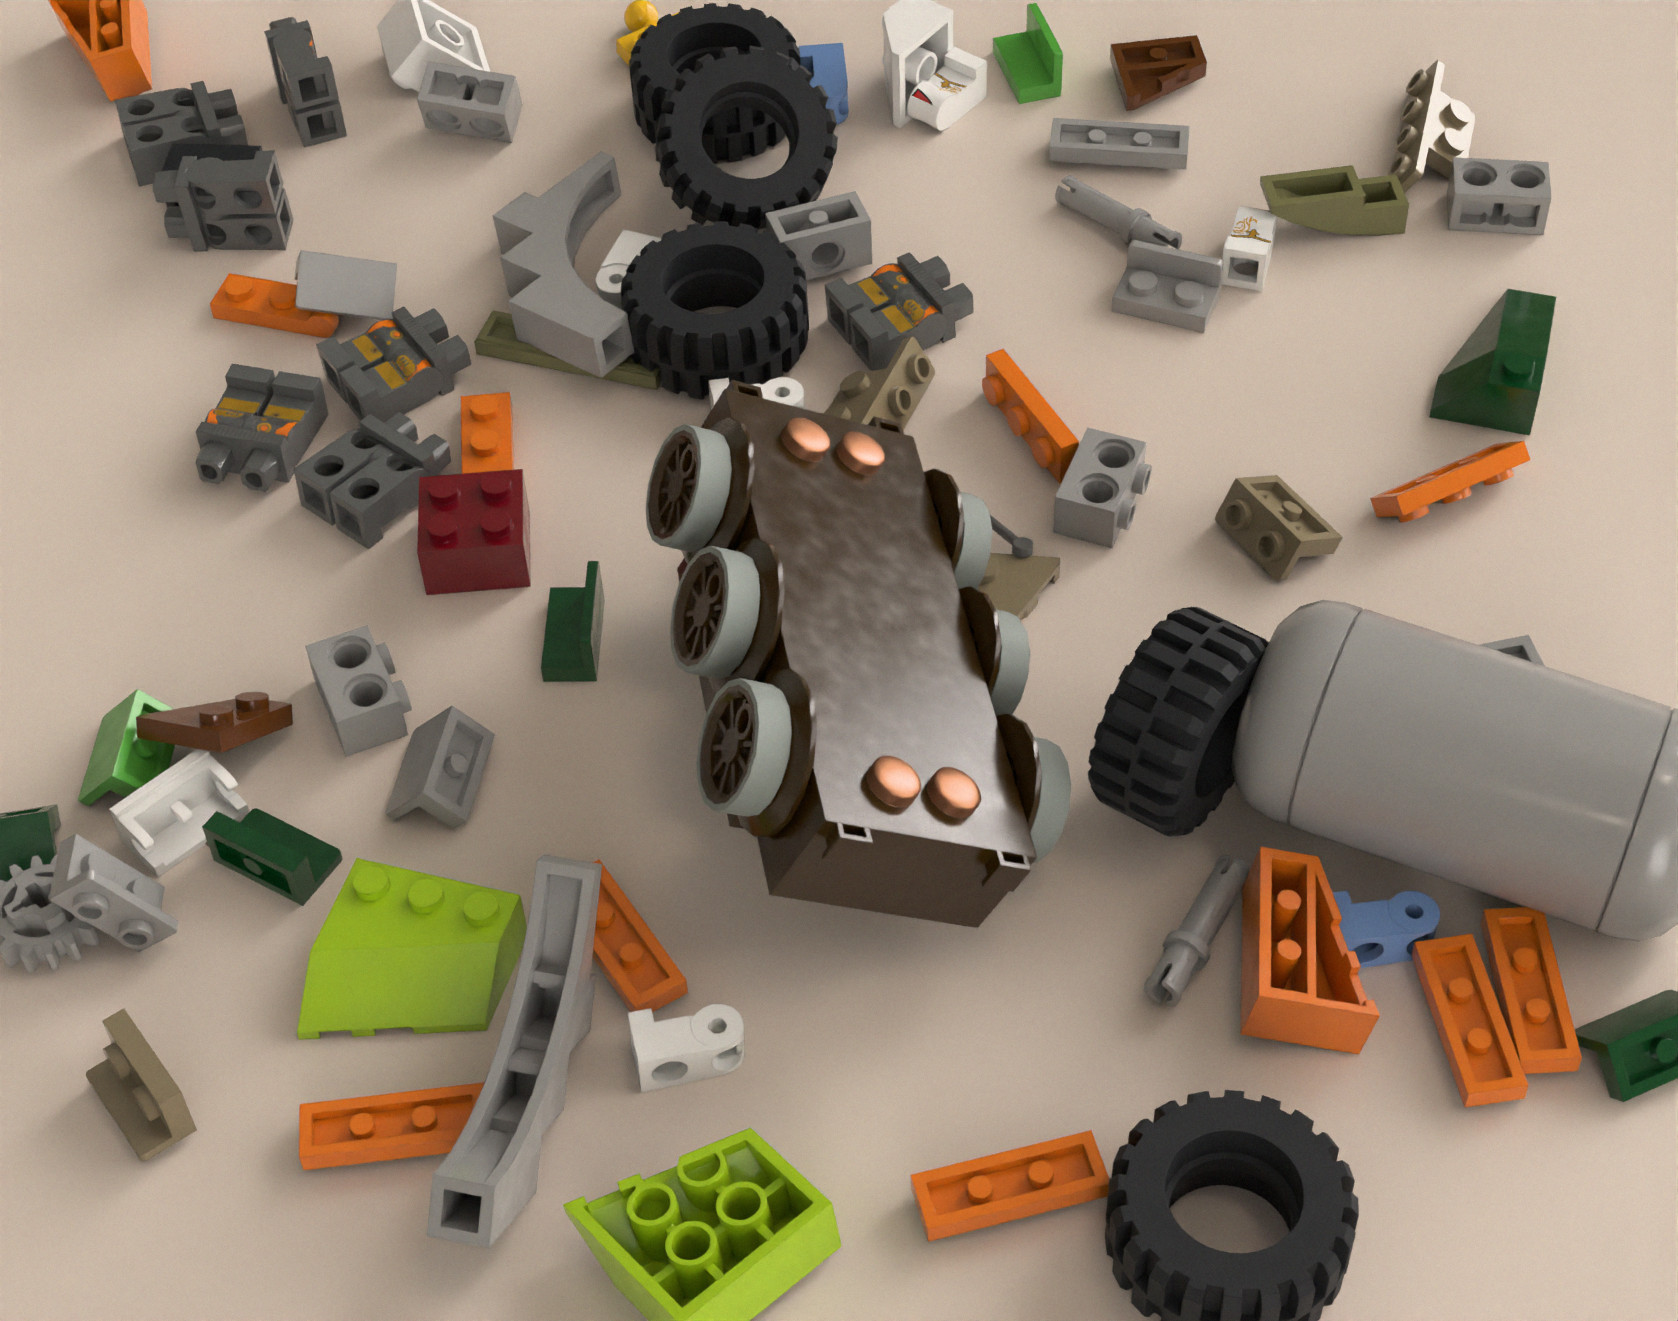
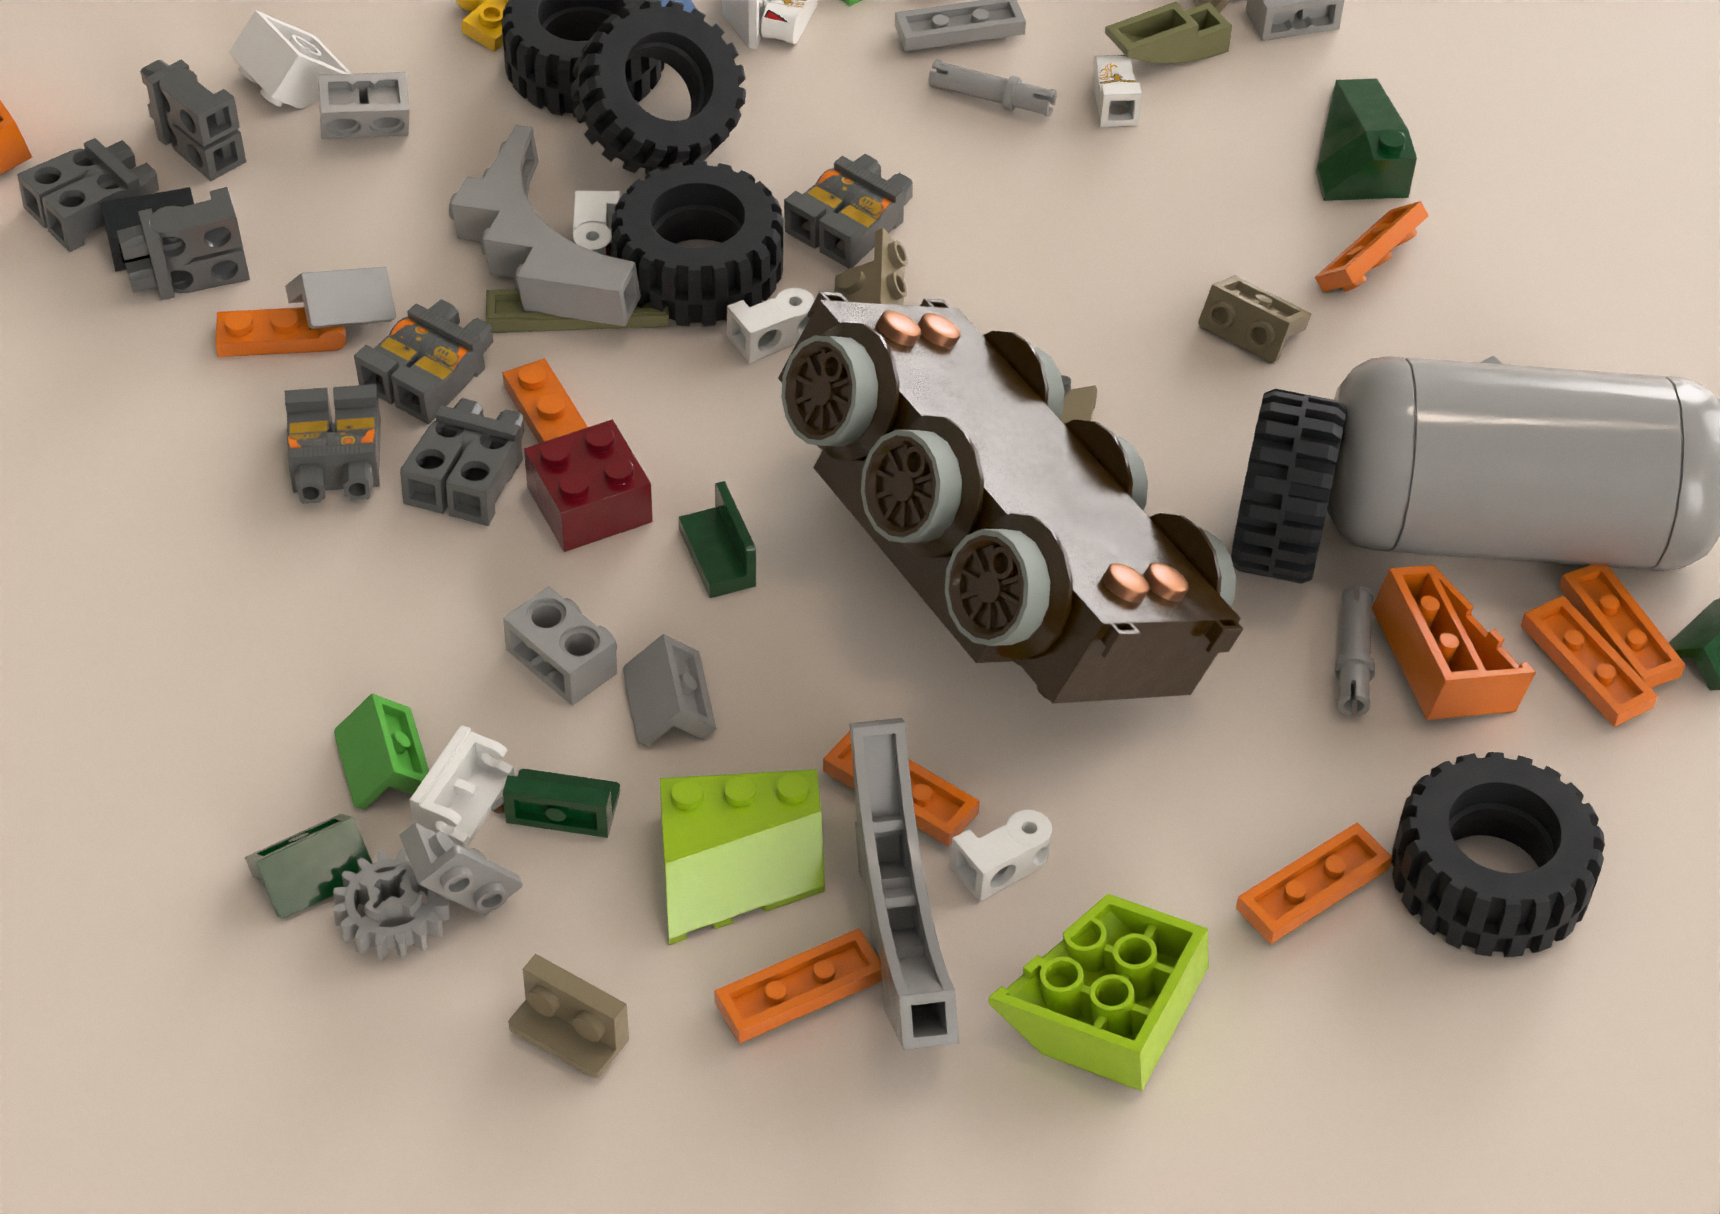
camera: 25 degrees left, 0 degrees up
reddish brown wing [136,692,293,753] -> none
light grey brick [765,191,872,280] -> none
orange plate [982,349,1079,484] -> none
light grey brick [1053,427,1152,548] -> none
light grey bracket [1112,240,1223,333] -> none
medium blue leg [1333,891,1440,968] -> none

